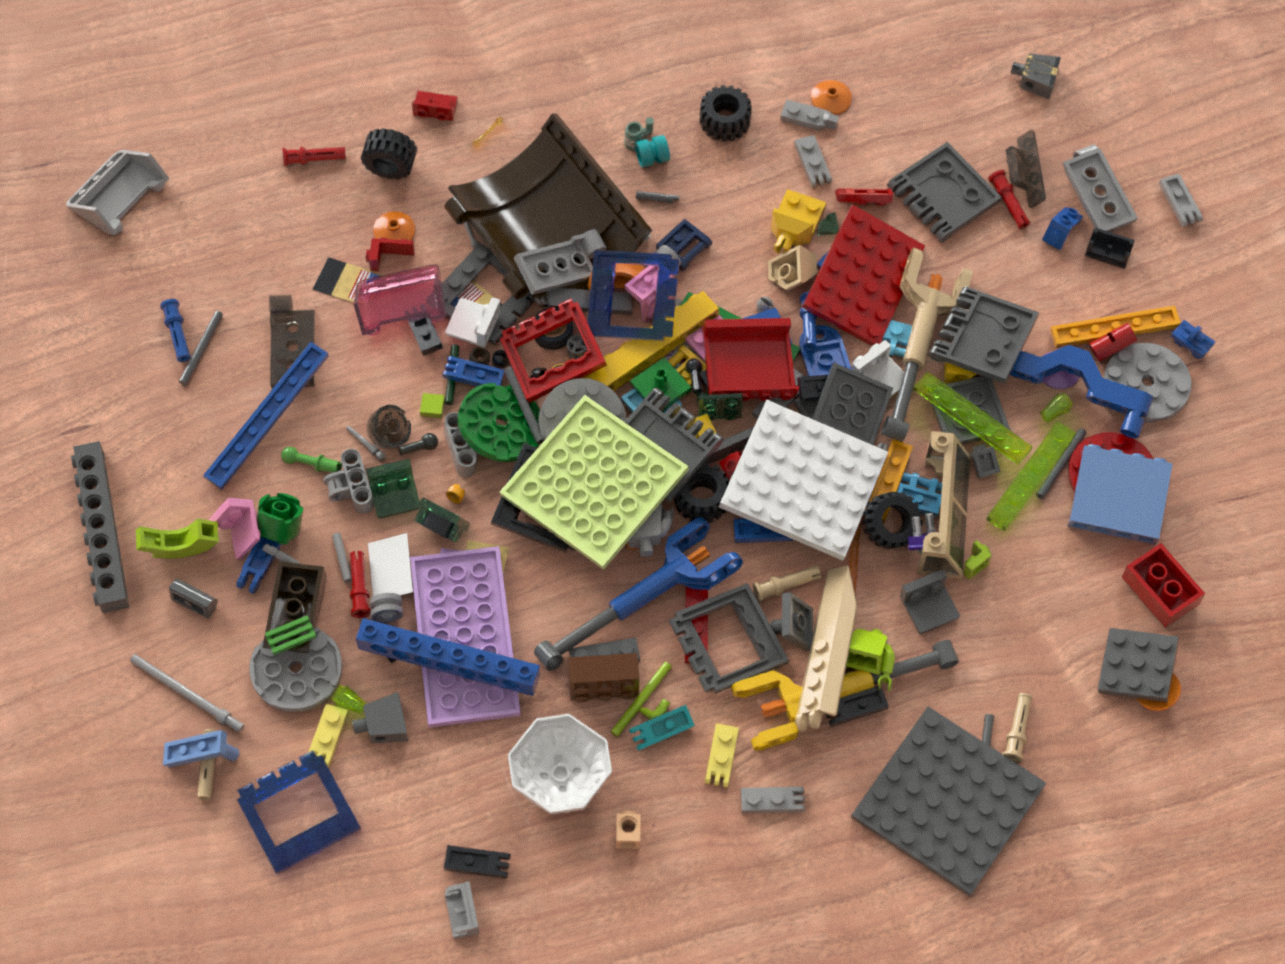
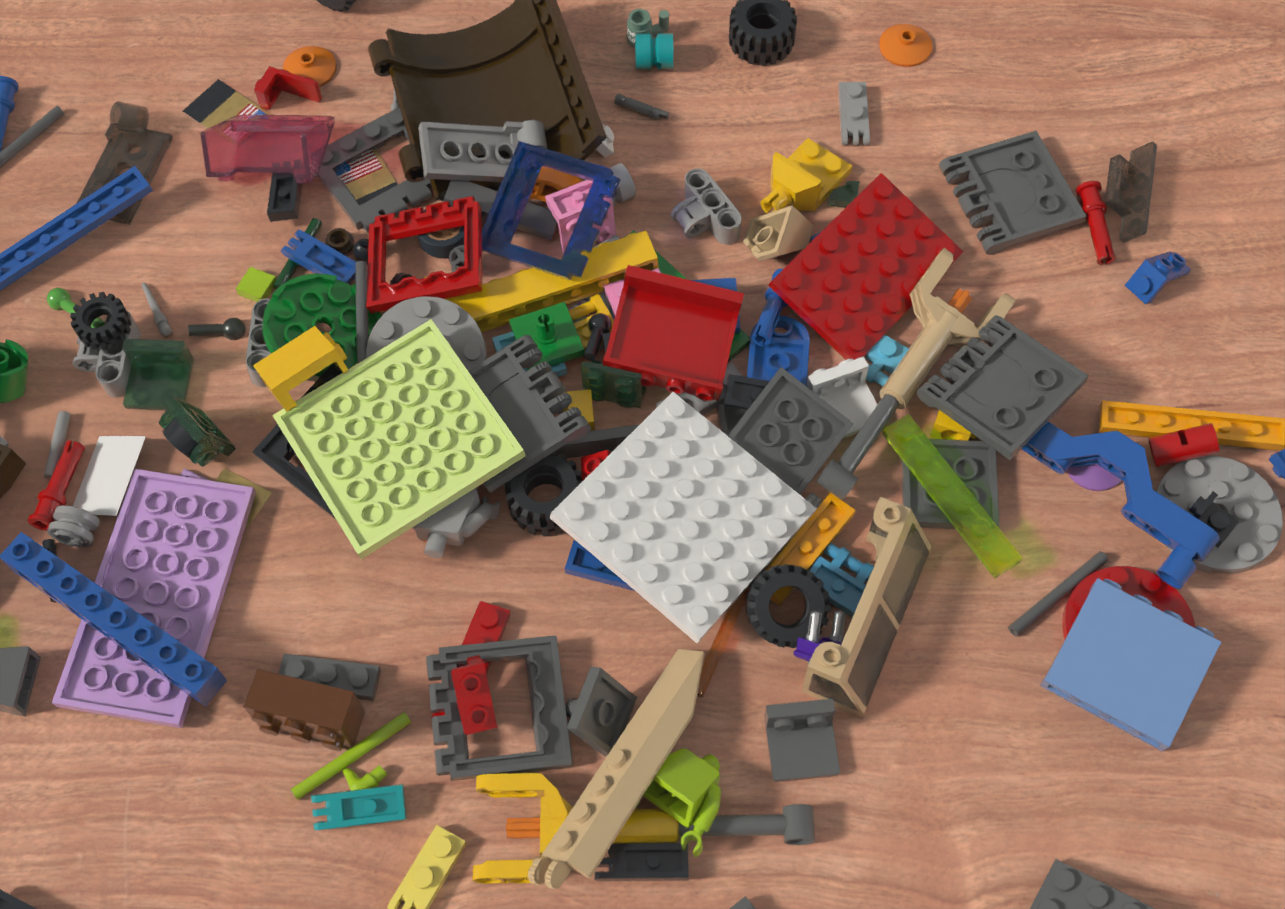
camera: 20 degrees right, 0 degrees up
clear smoke cylinder [366,404,411,449] -> none
white bracket [445,297,501,348] -> none
light orange hinge [446,484,465,504] -> none
white rock [508,714,612,814] -> none
blue piece [534,517,743,671] -> none
dark blue plate [656,218,712,271] -> none
tan pin [752,565,821,602] -> none
light grey hinge [756,296,773,313] -> none
light grey hinge [780,99,839,131] -> none
red hinge [835,188,893,206] -> none
lime bracket [963,540,992,580] -> none
dark grey bracket [969,444,1000,478] -> none
clear neon green plate [986,421,1076,531] -> none
dark grey torso [1010,54,1061,99] -> none
clear neon green cone [1040,392,1073,422] -> none
light grey hinge [1063,144,1138,232] -> none
black hinge [1085,227,1135,269] -> none
red brick [1122,543,1205,628] -> none
none -> black tyre [70,292,132,350]
none -> yellow panel [253,326,349,412]
none -> red bracket [451,655,497,735]
none -> light grey piece [671,168,741,245]
none -> black bracket [1189,491,1240,548]

